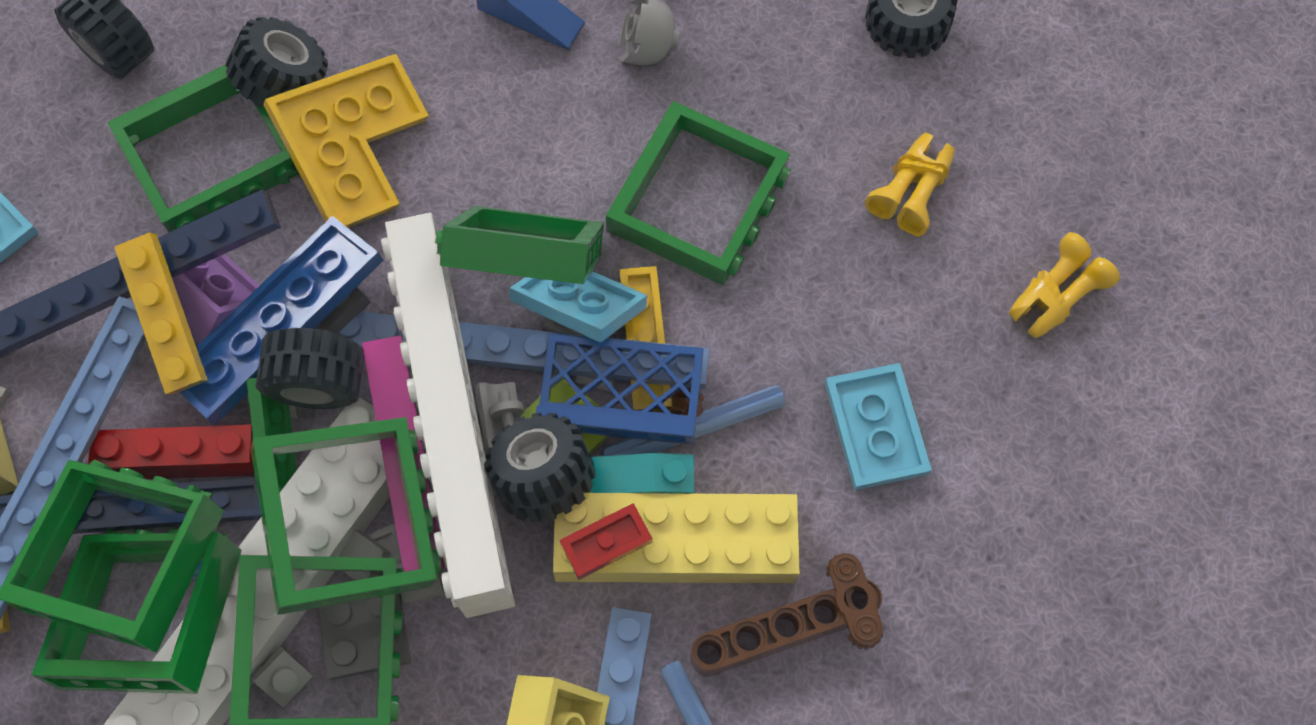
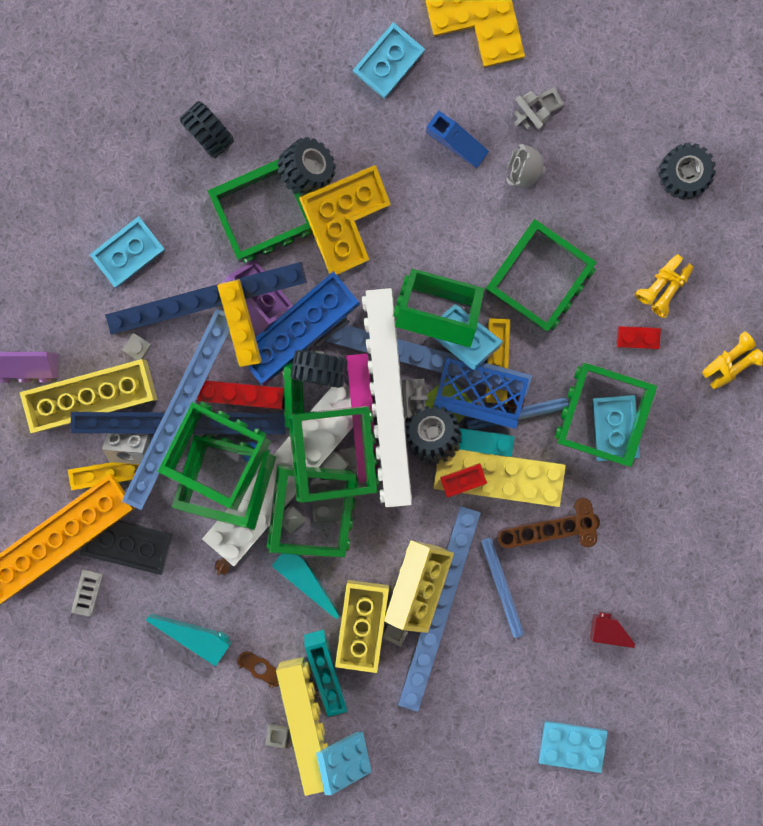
camera: 10 degrees right, 20 degrees up
none -> green window [554,363,657,467]
none -> red plate [617,326,661,349]

